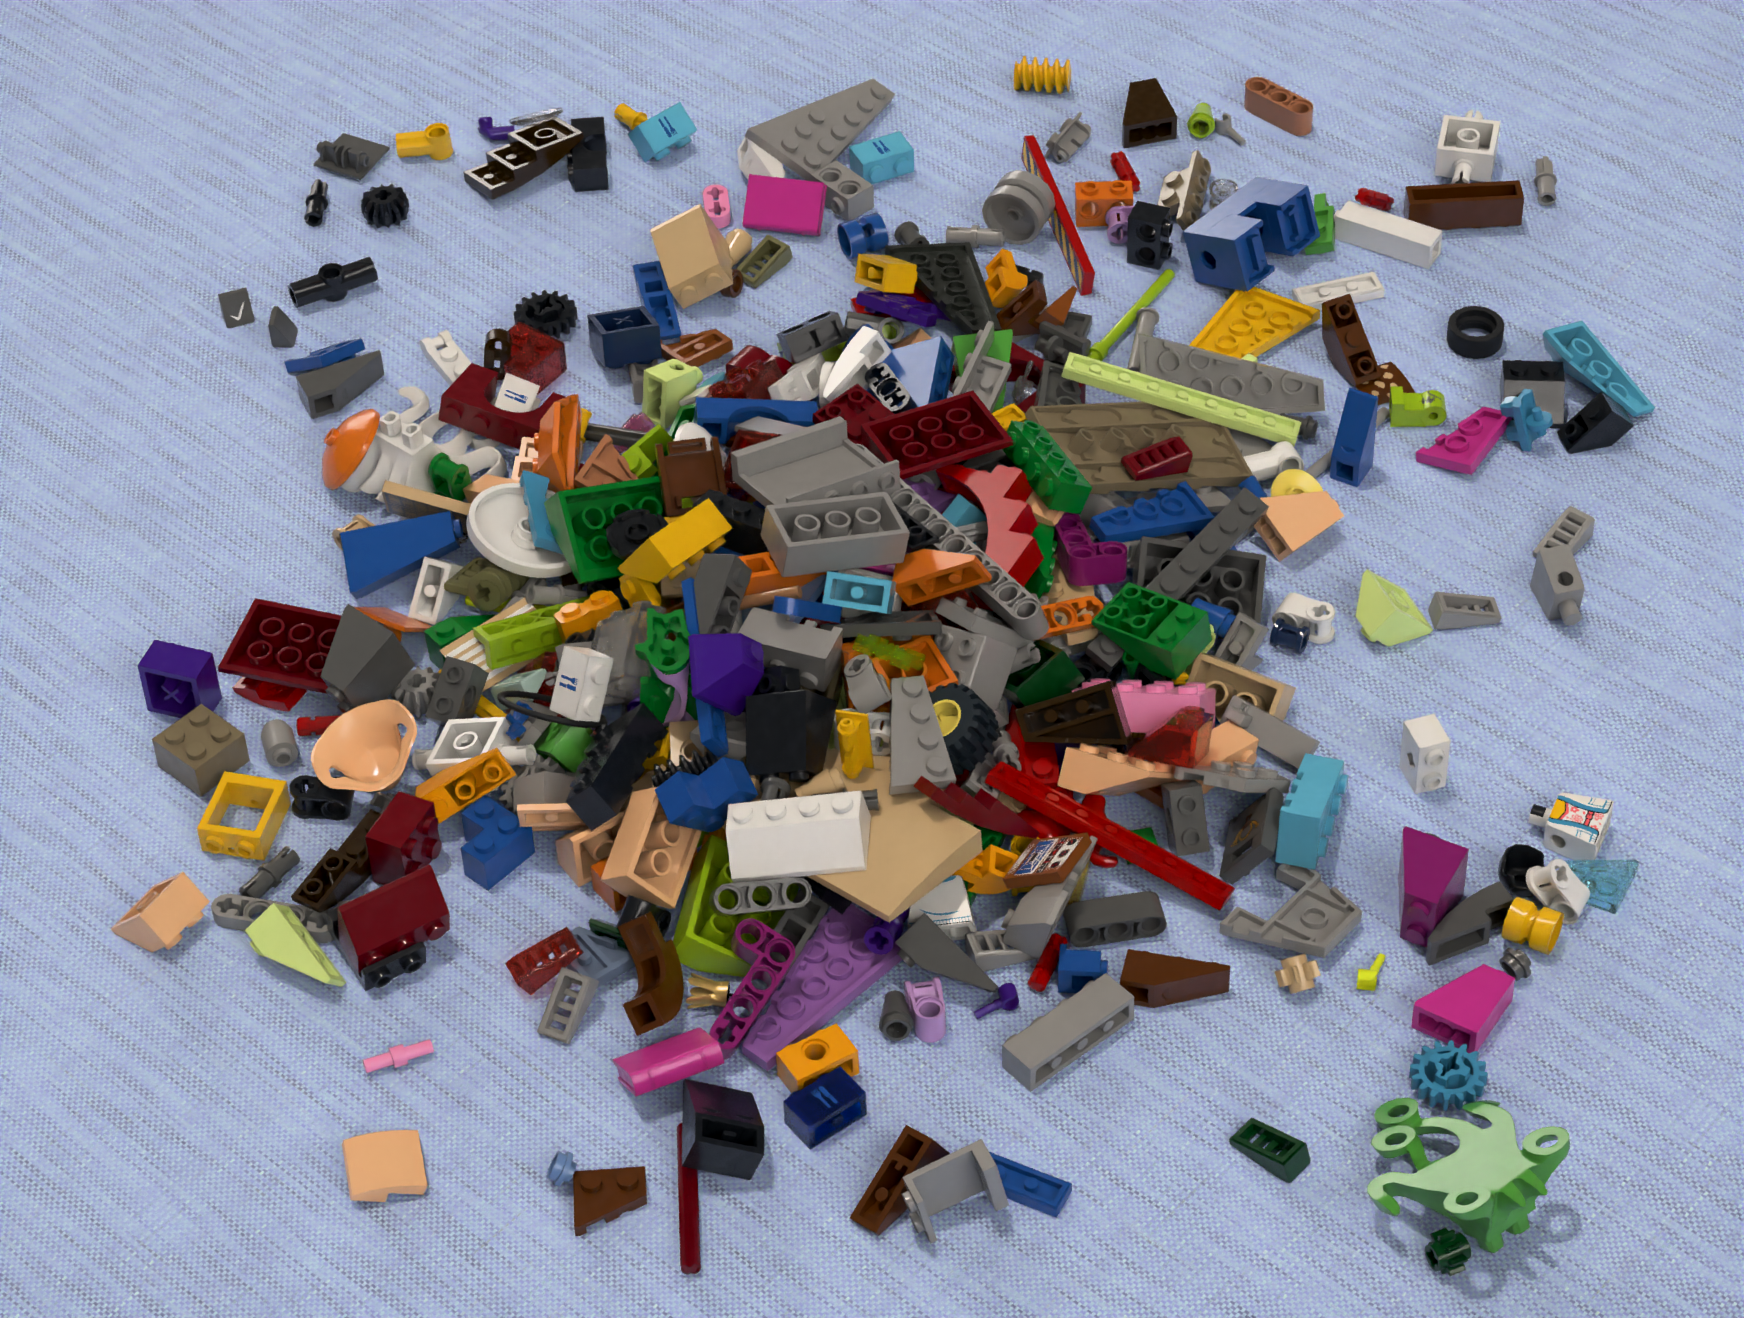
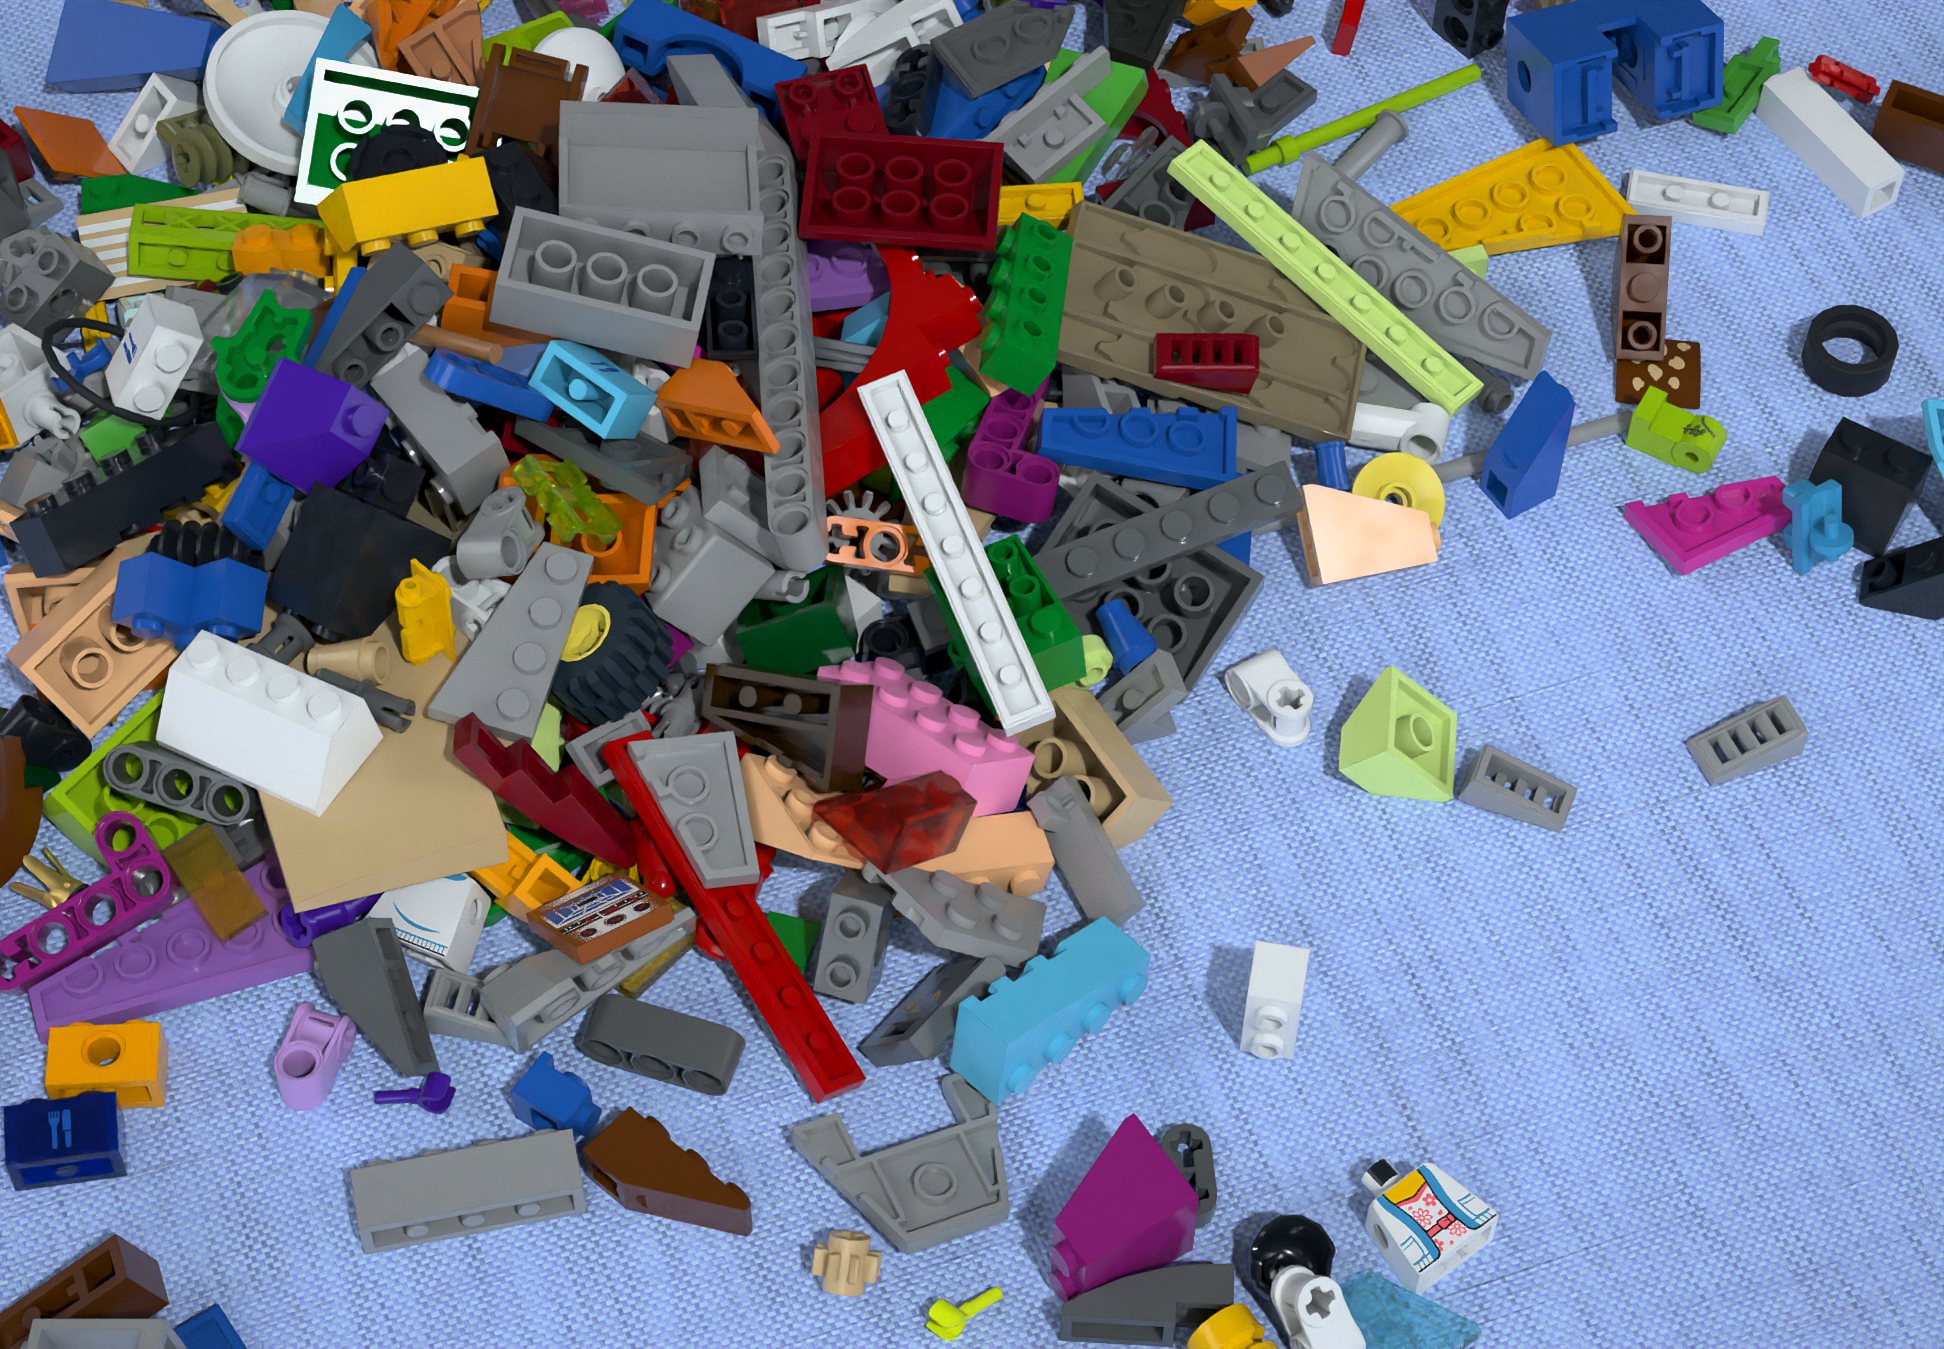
camera: 25 degrees right, 10 degrees up
dark grey cone [879,990,914,1041] -> none
red axle [1028,933,1068,992] -> none
dark blue bush [1270,618,1310,655] -> none
light grey torso [1530,544,1585,626] -> none
none -> clear yellow plate [162,824,269,944]
none -> light grey wing [627,731,760,889]
none -> white tile [857,369,1056,737]
none -> dark grey tile [930,0,1076,100]

